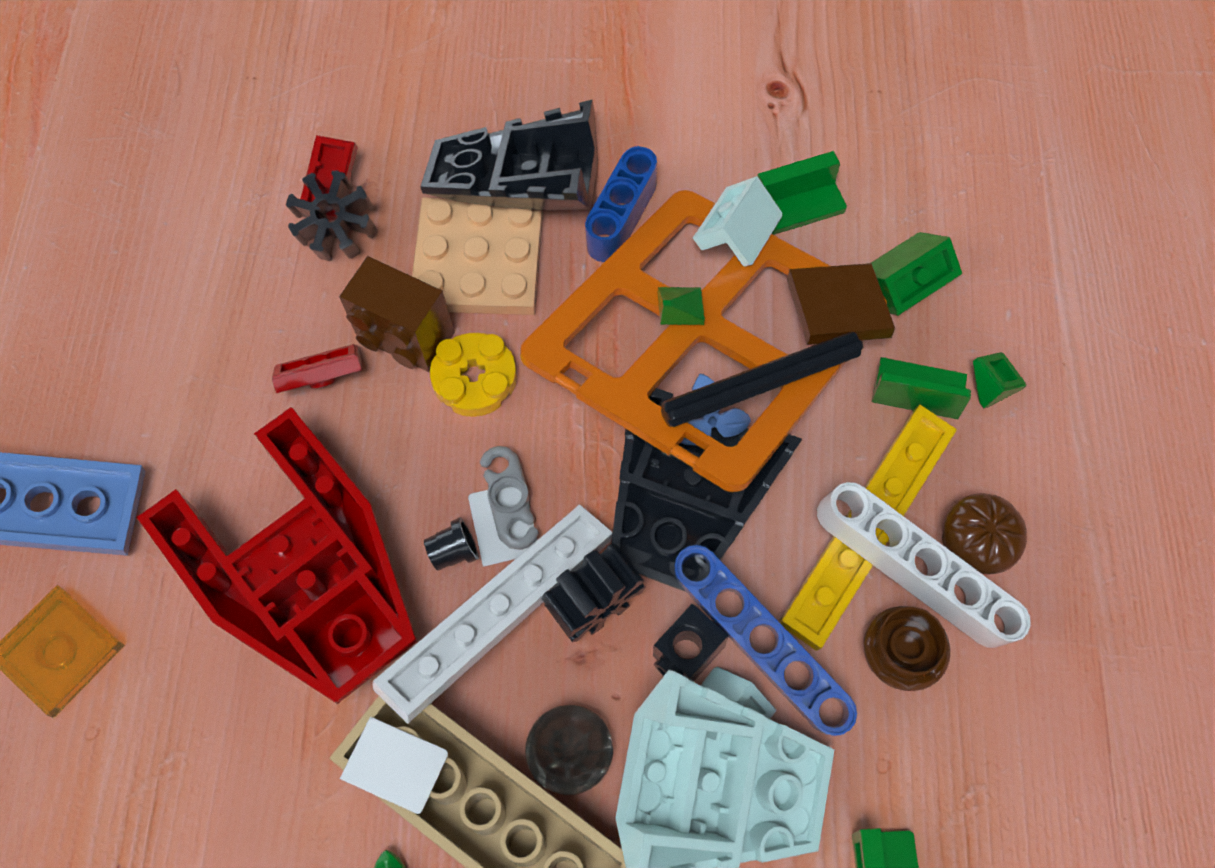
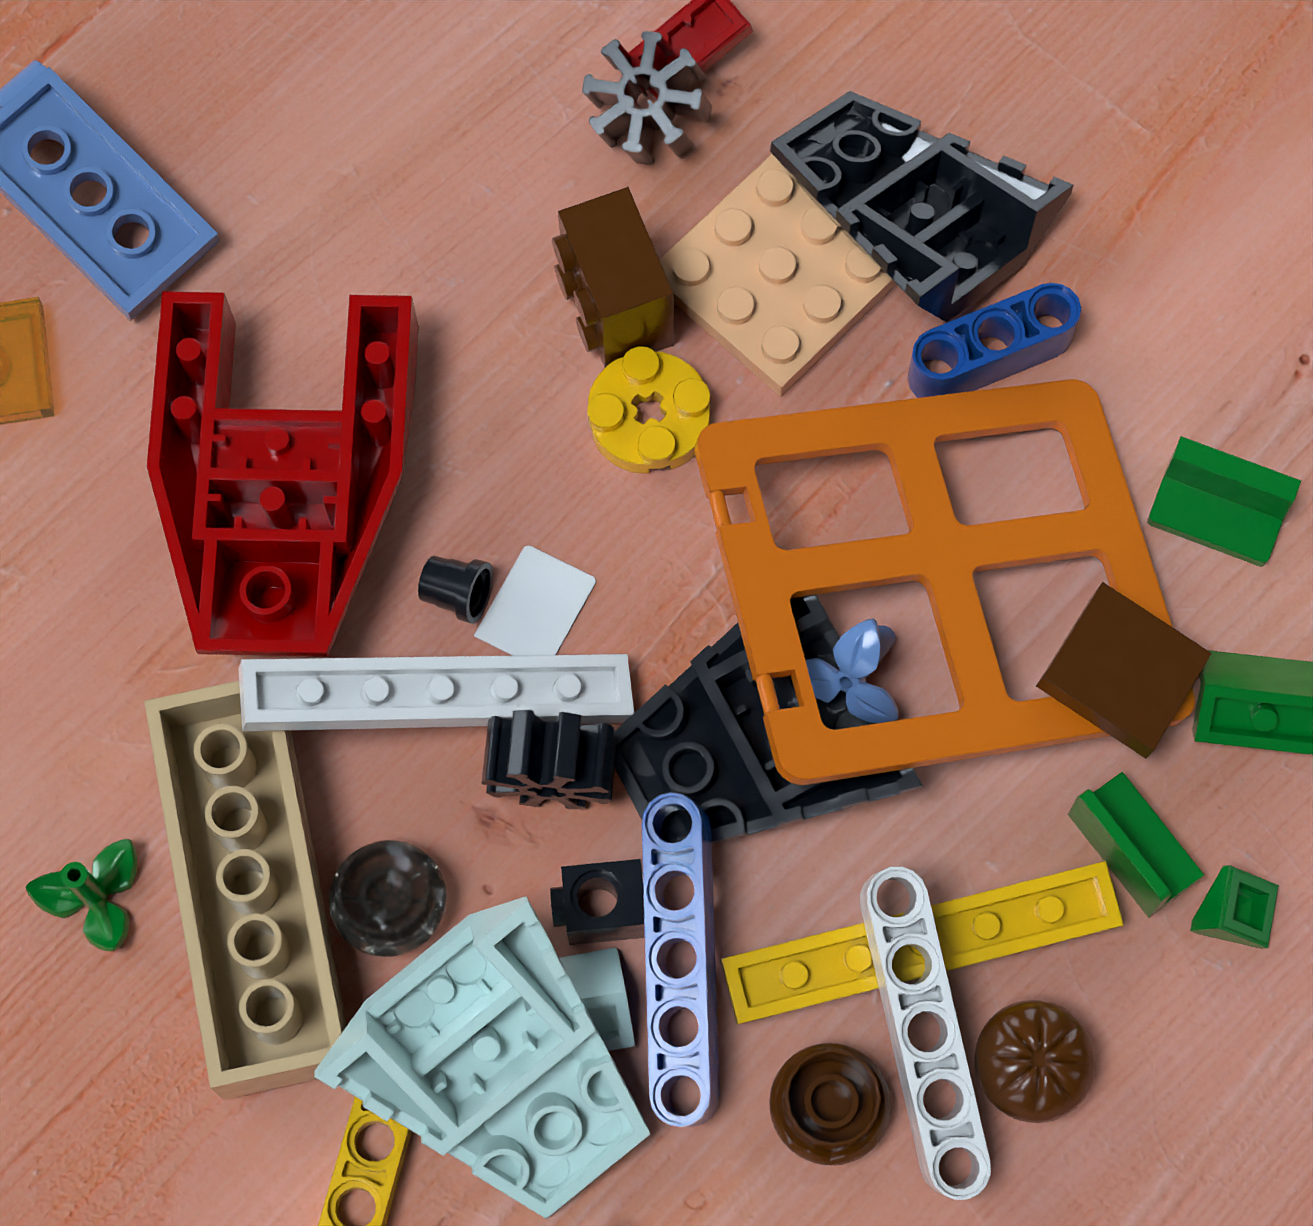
camera: 40 degrees right, 5 degrees up
red plate [271,344,362,393] -> none
white sticker [340,717,448,814] -> none
light grey piece [480,446,539,550] -> none
green slope [657,287,705,325] -> none
black axle [661,332,864,427] -> none
light aqua panel [693,176,782,267] -> none

